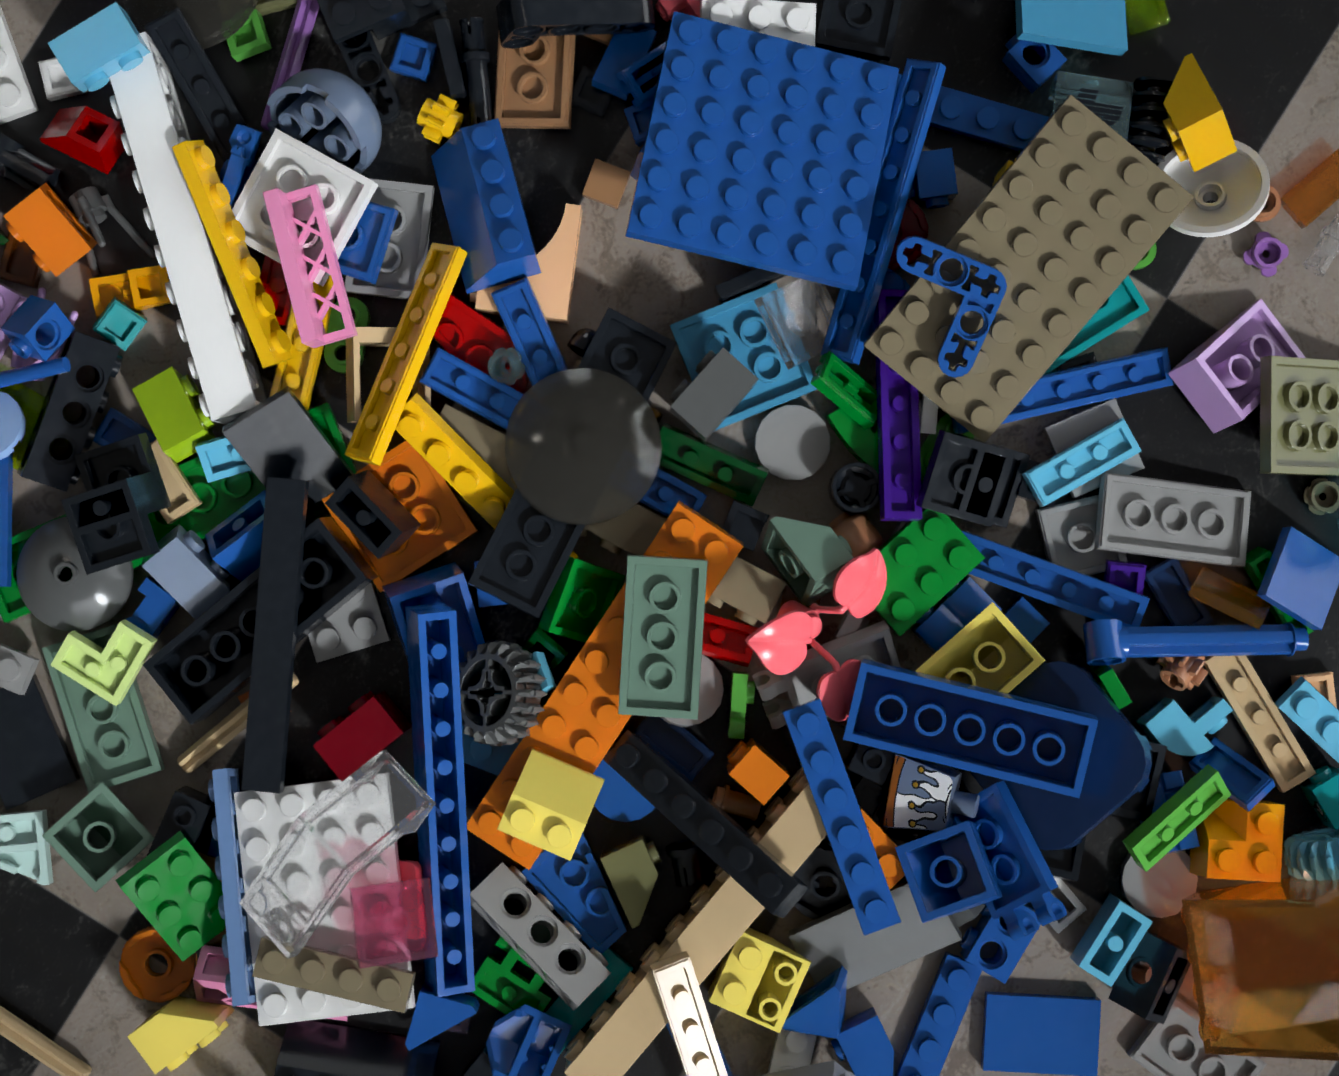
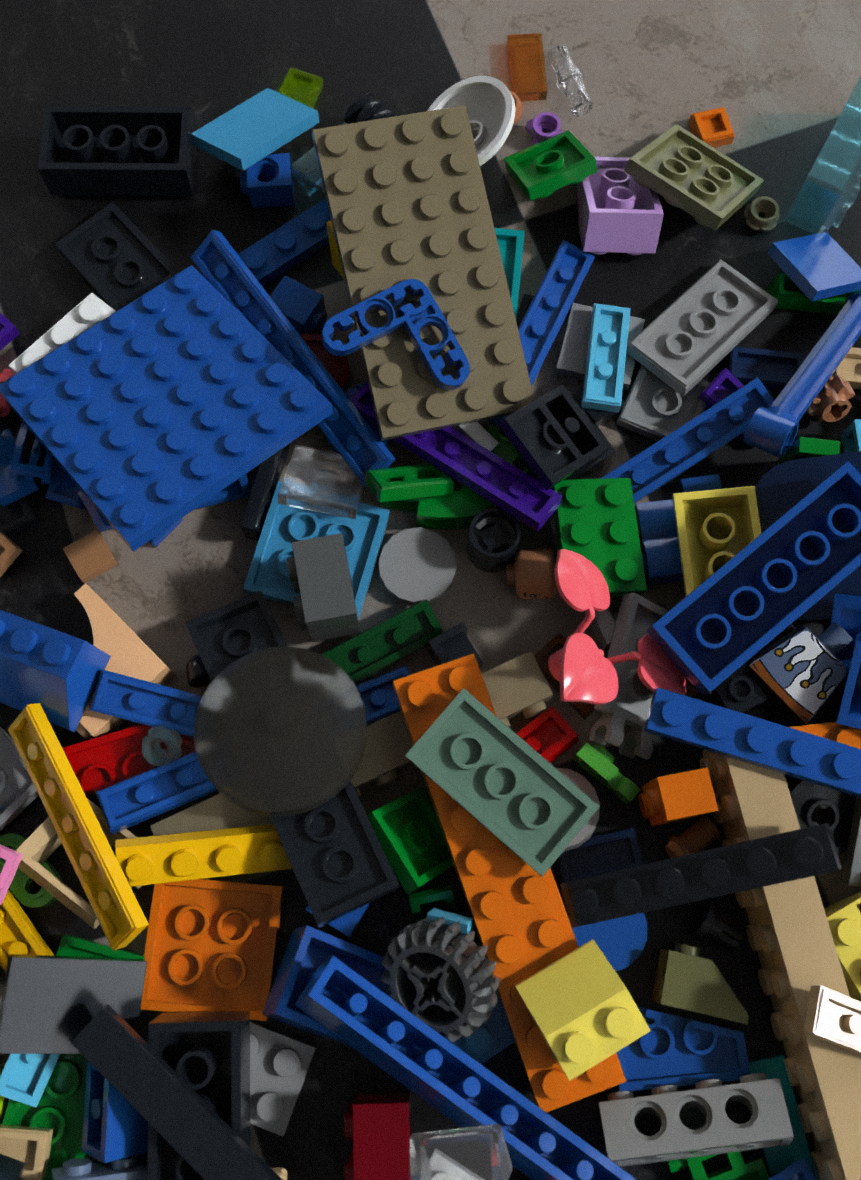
camera: 55 degrees left, 15 degrees down
black brick [325,470,421,559] -> none
sand green slope [761,516,853,607] -> none
yellow slope [1163,53,1237,172] -> none
clear orange tile [1188,566,1271,629] -> none
none -> green plate [504,130,598,201]

